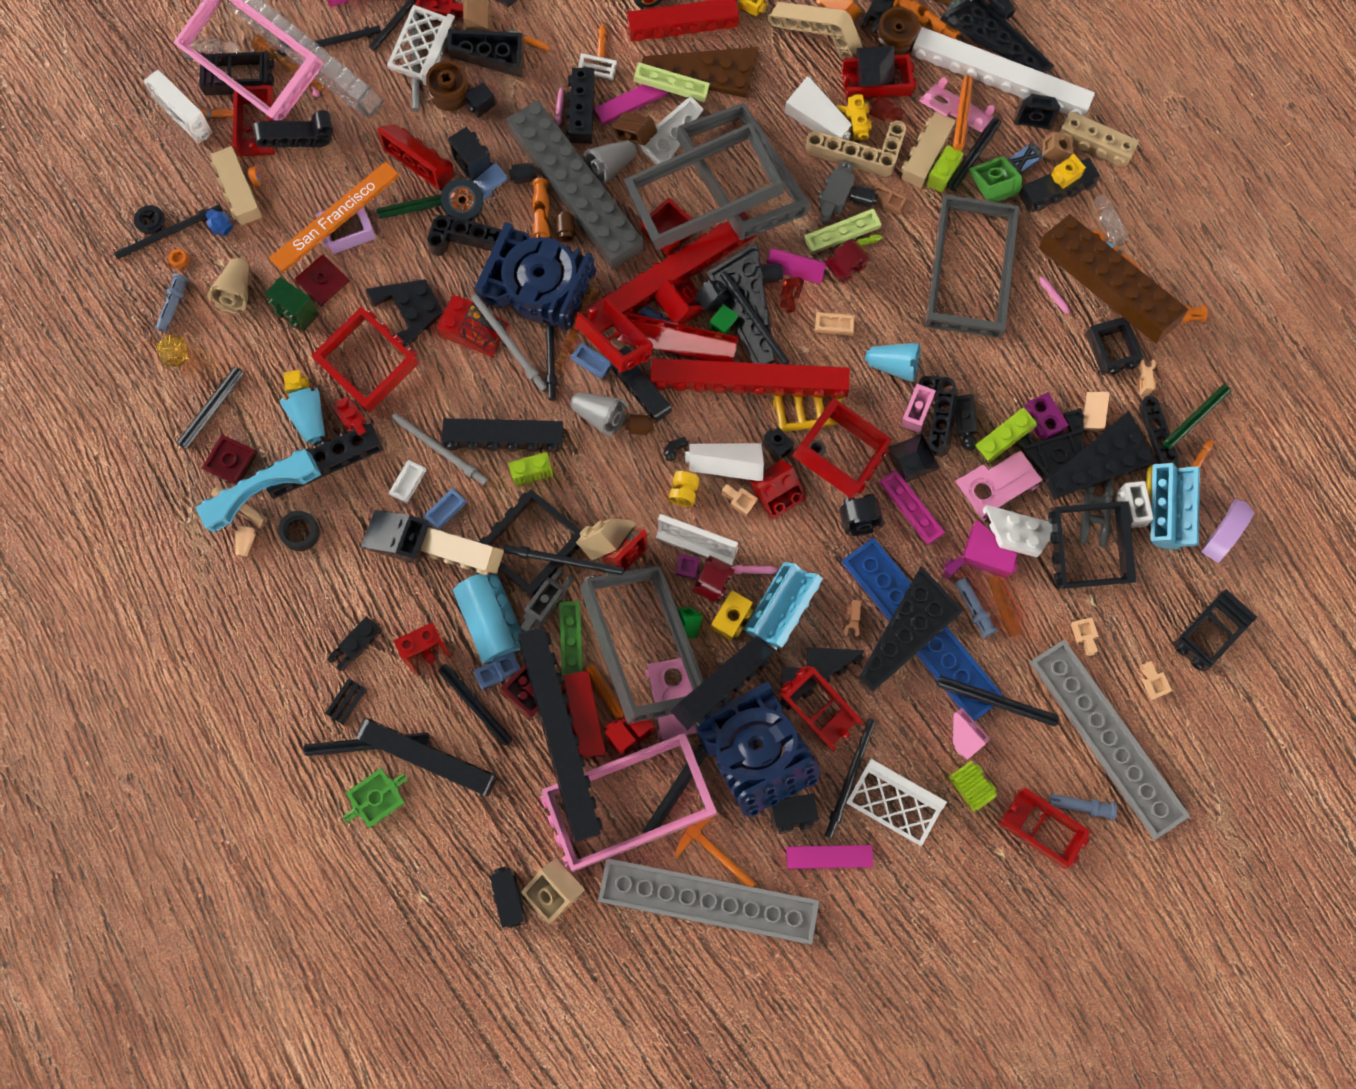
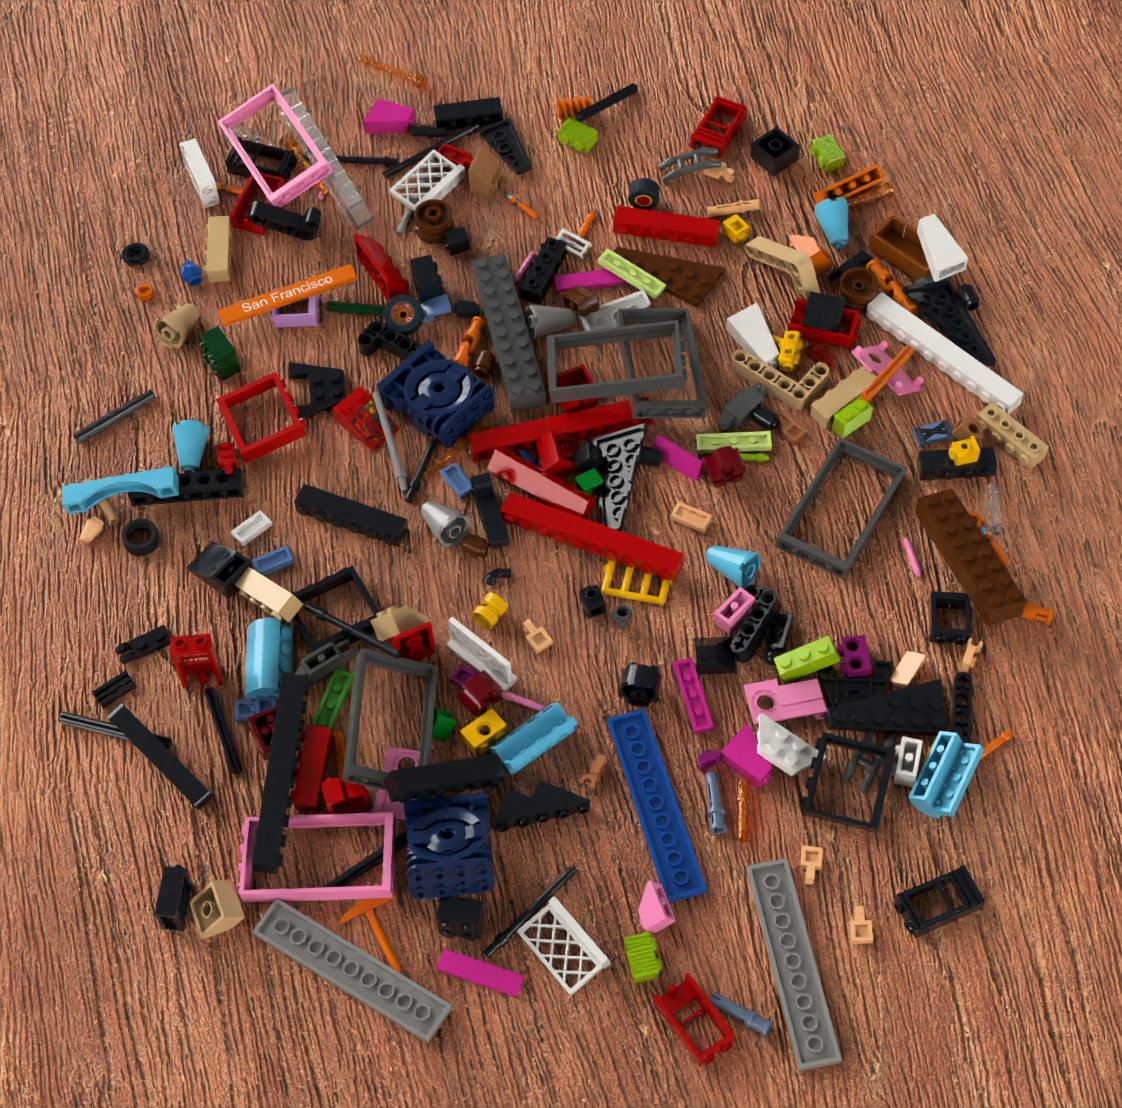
camera: 25 degrees right, 15 degrees down
black bar [114,204,223,259] -> none
sand blue pin [155,274,190,333] -> none
clear yellow brick [156,335,189,367] -> none
dark red plate [202,434,258,486] -> none
orange tile [248,166,262,187] -> none
yellow brick [283,370,310,394] -> none
dark red plate [294,254,350,306] -> none
bright green plate [342,768,408,828] -> none
light grey bar [391,413,489,486] -> none
black wedge [447,29,524,78] -> none
lime brick [508,452,553,487] -> none
red door [575,299,653,373] -> none
white slope [685,443,764,481] -> none
black bar [720,271,790,365] -> none
red slope [749,460,806,519] -> none
red door [778,666,863,752] -> none
clear red plate [780,277,804,313] -> none
red window [792,397,892,499] -> none
black wing [858,566,964,693] -> none
black axle [937,676,1059,726] -> none
black axle [947,117,1001,191] -> none
bright green slope [969,156,1022,203] -> none
black slope [1014,94,1060,130] -> none
dark green axle [1163,384,1231,449] -> none
lavender arch [1201,498,1254,563] -> none

